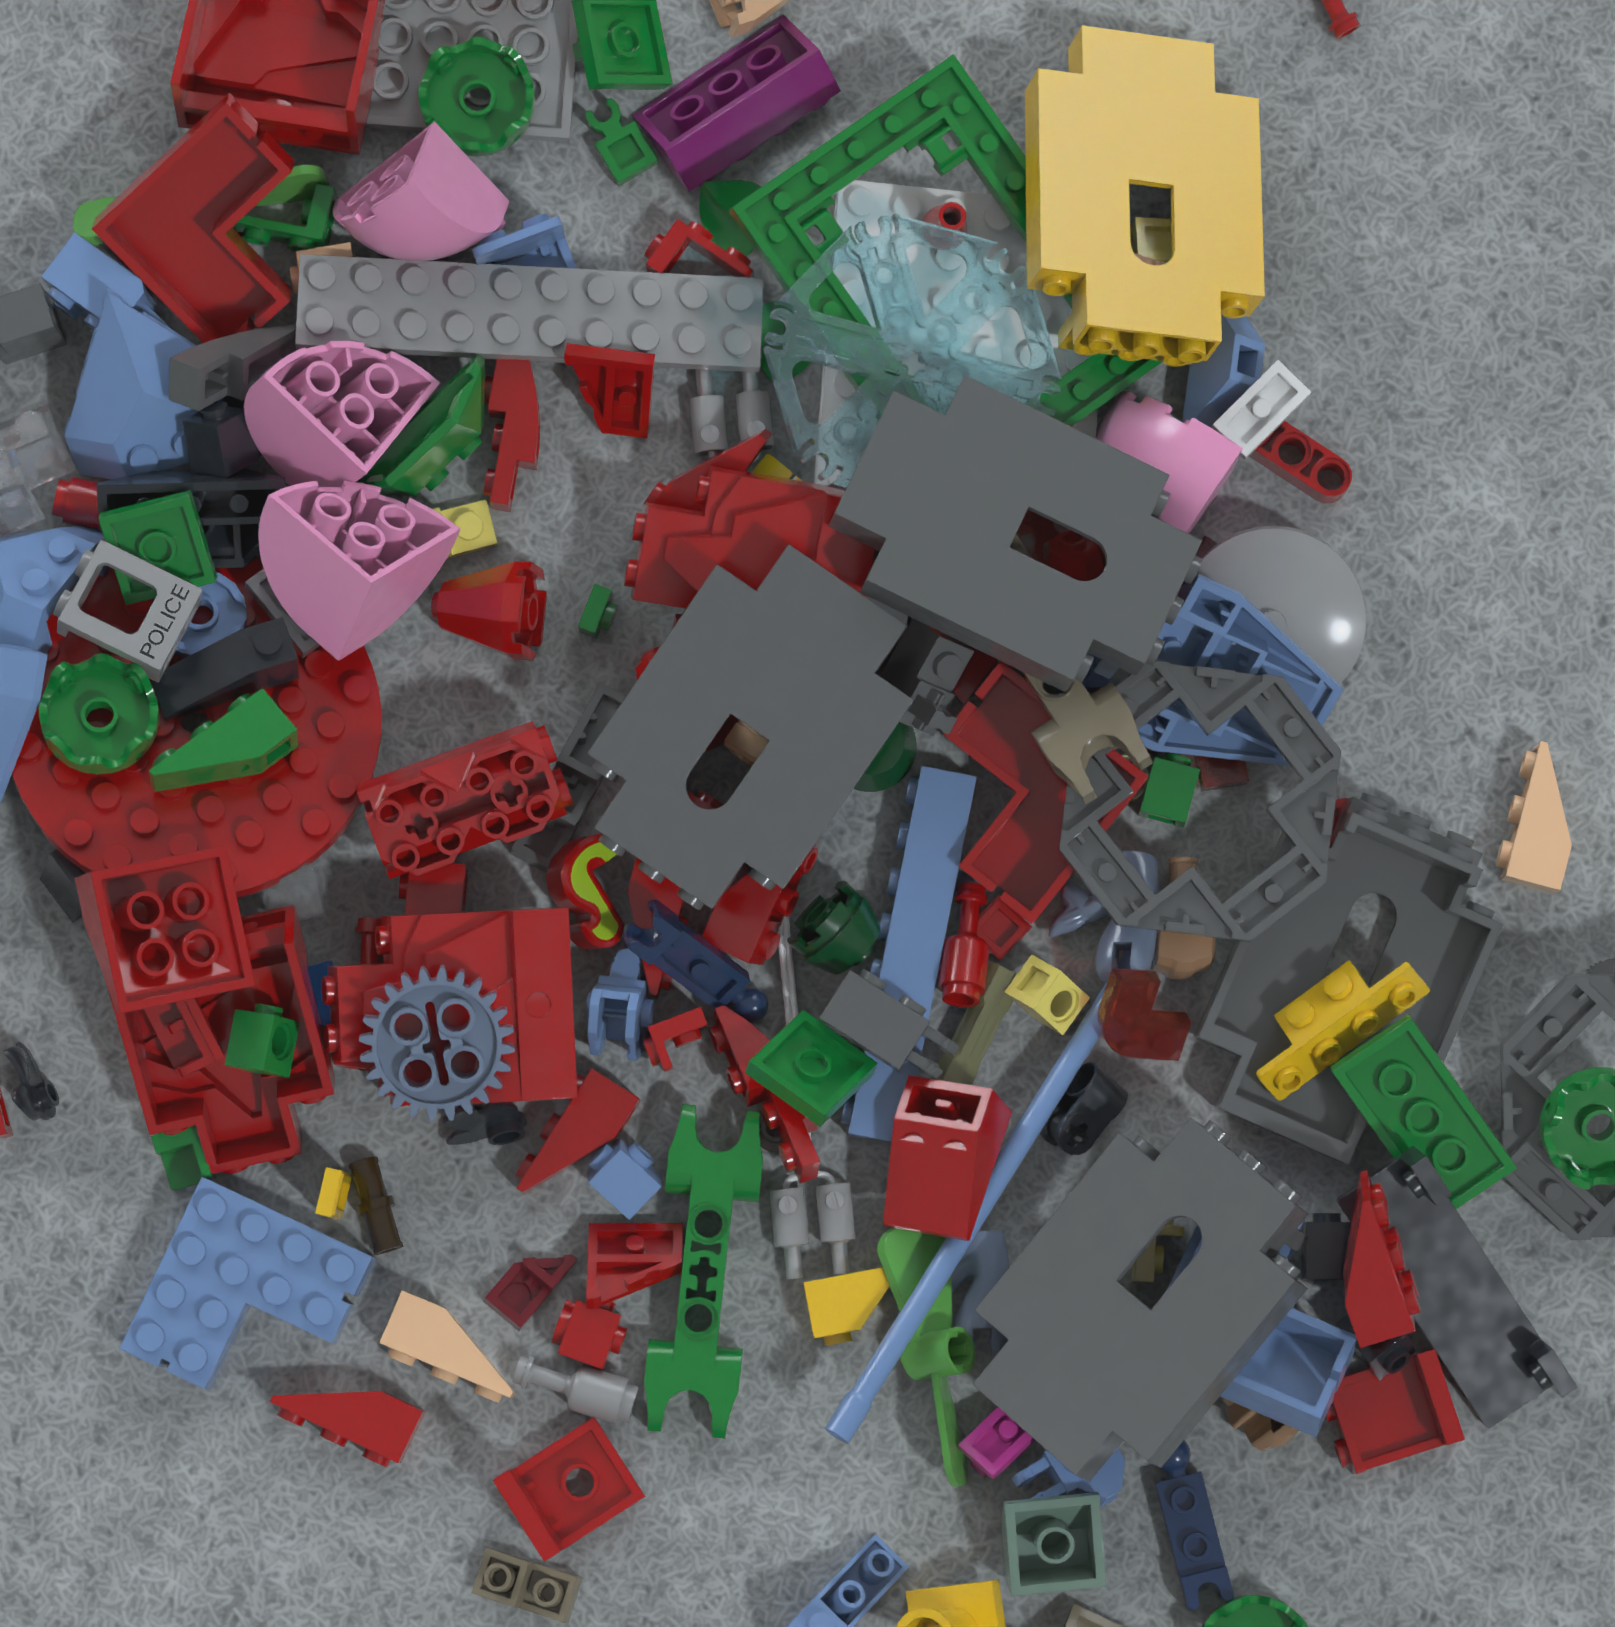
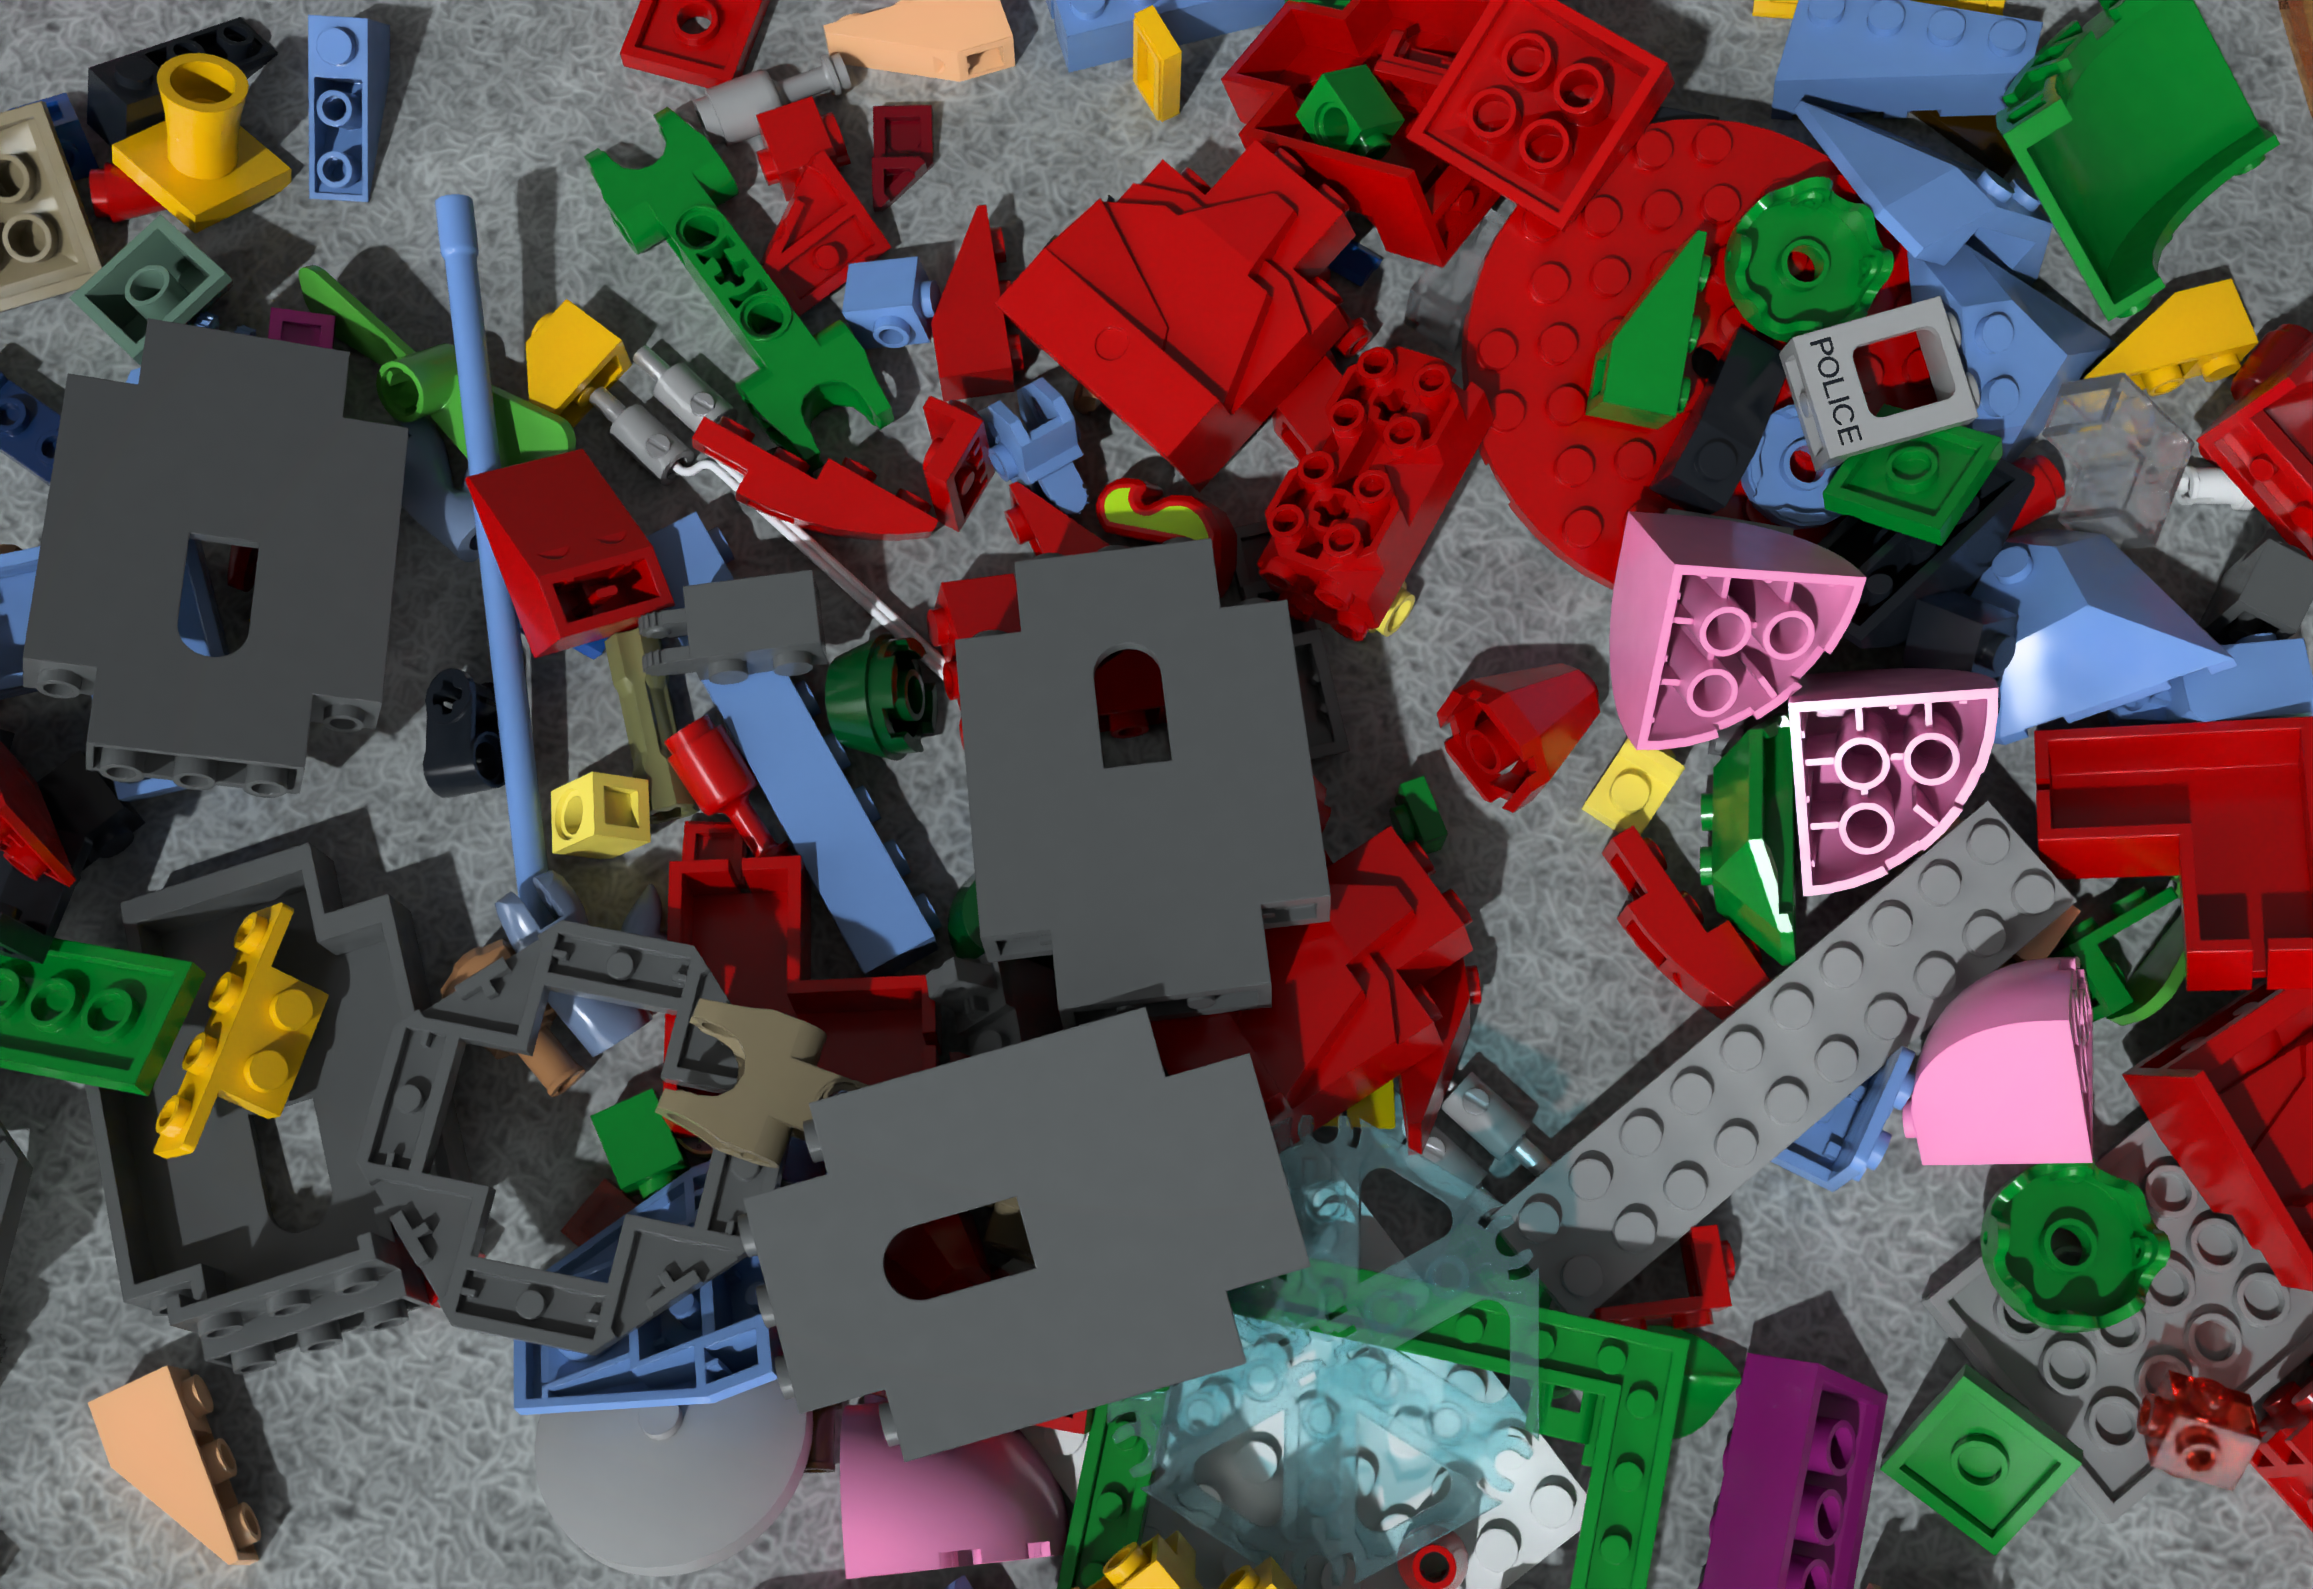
camera: 135 degrees right, 10 degrees down
dark grey slope [169,324,298,411] -> none
dark brown pin [348,1156,404,1255] -> none
sand blue gear [359,965,515,1122] -> none
red wing [564,343,655,439] -> none
green plate [586,98,658,187] -> none
dark blue plate [623,899,769,1023] -> none
green hinge [745,1010,878,1127] -> none
clear red plate [1098,968,1191,1061] -> none

